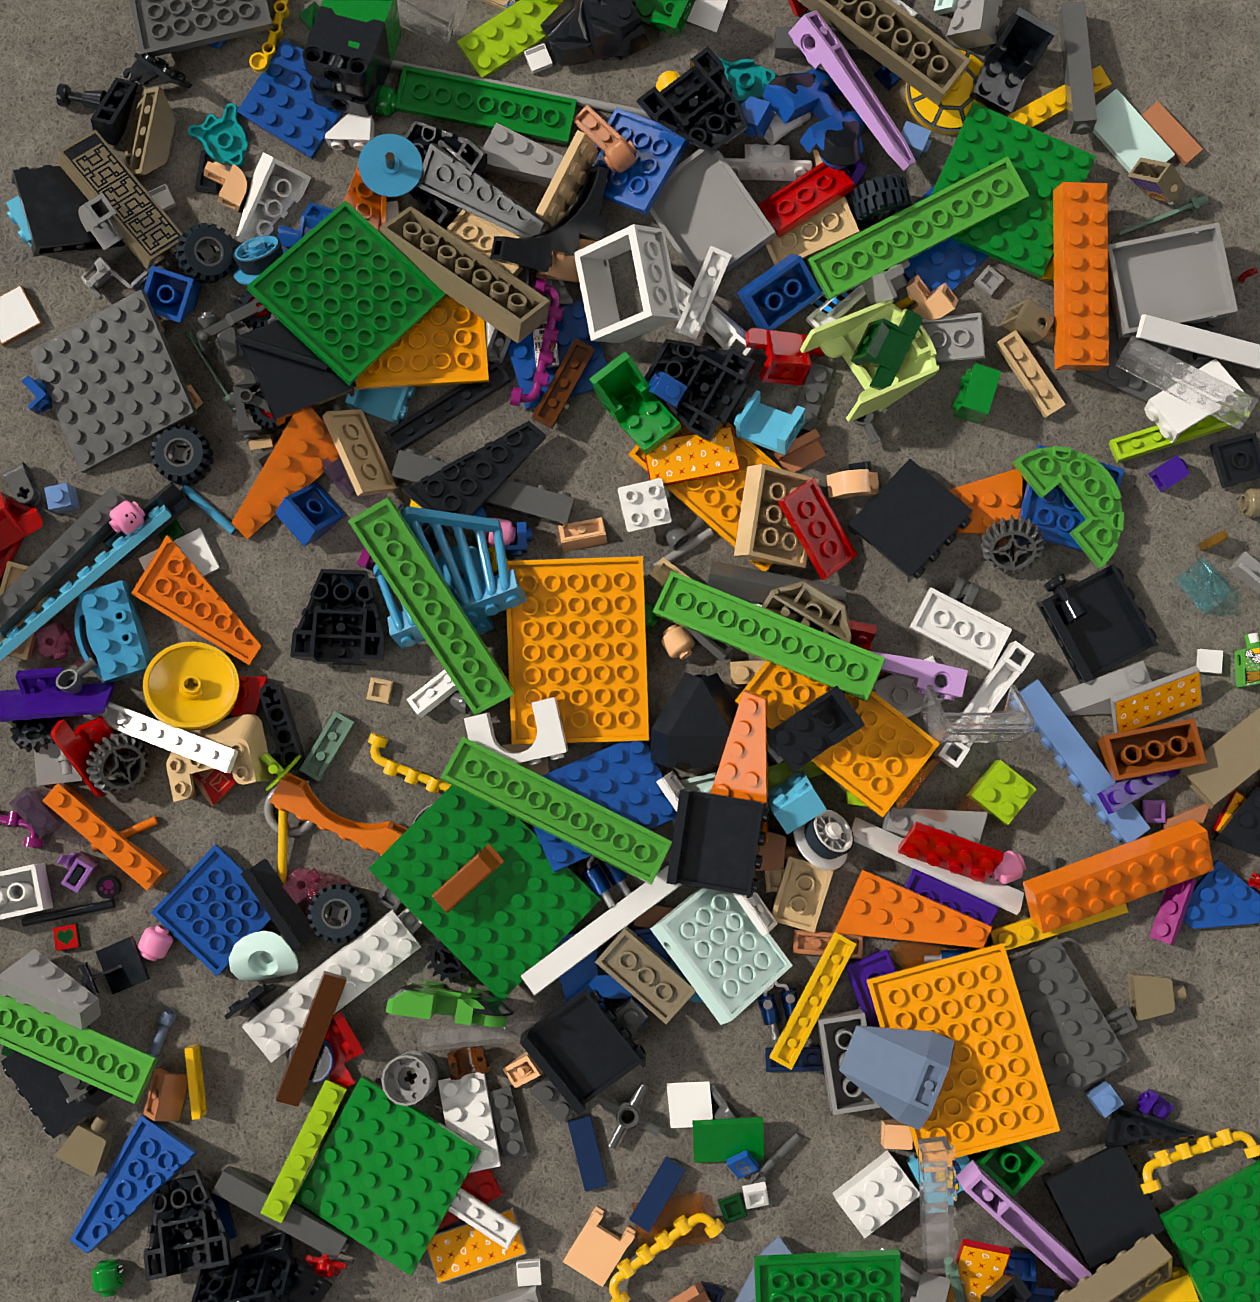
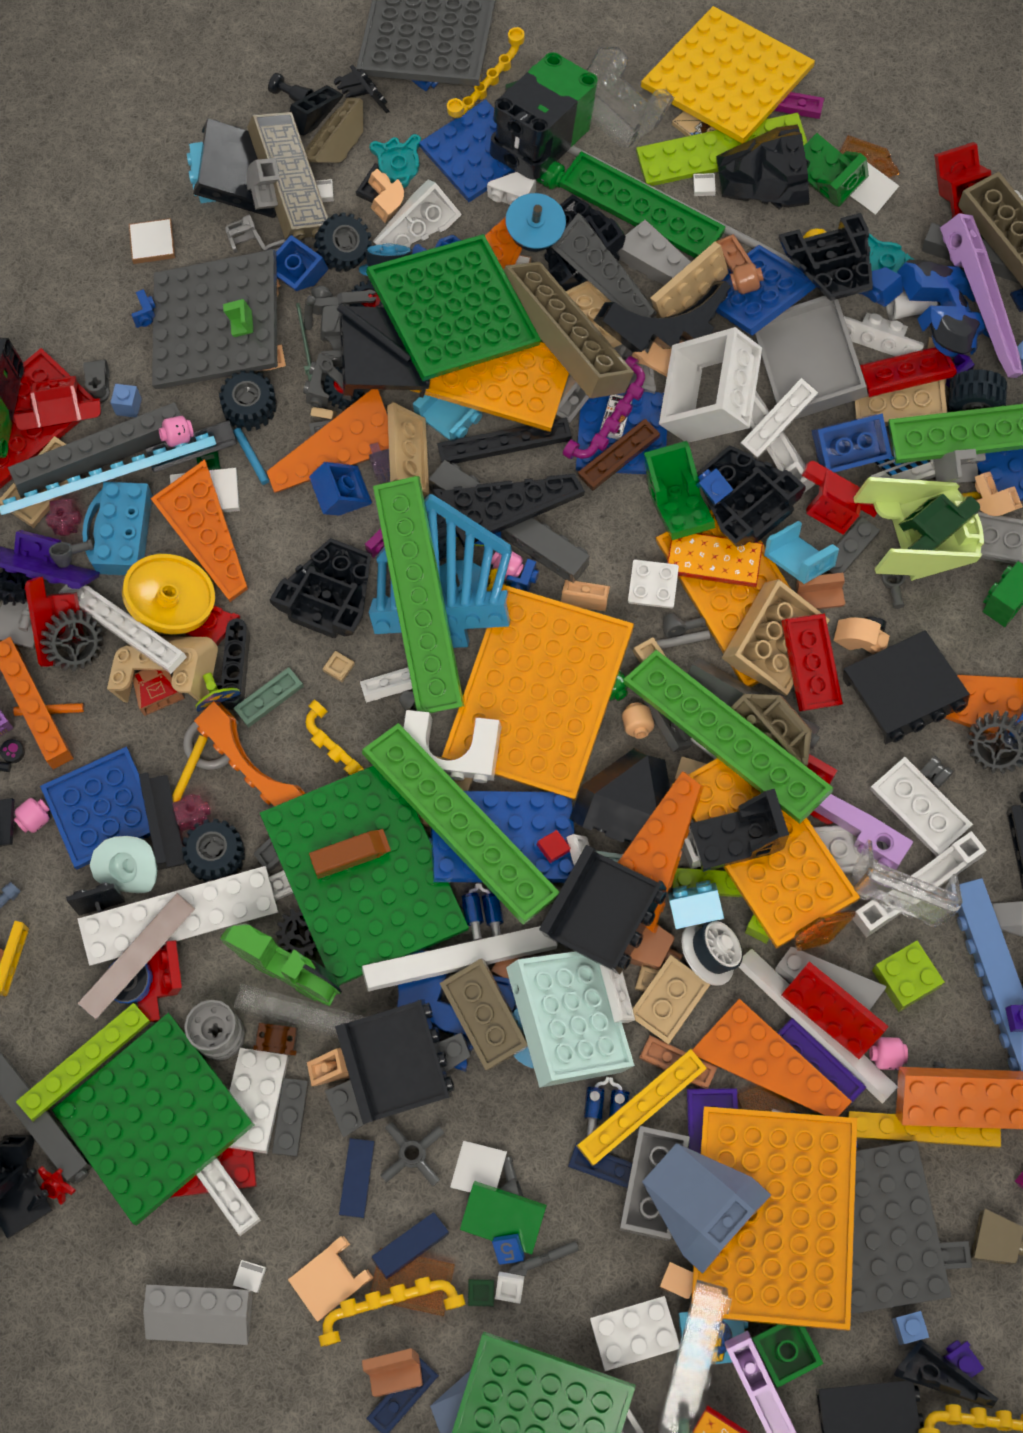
camera: 25 degrees right, 15 degrees down
light orange tile [427,1206,528,1284] -> none
none -> bright green panel [223,299,254,337]
none -> red tile [536,830,571,863]

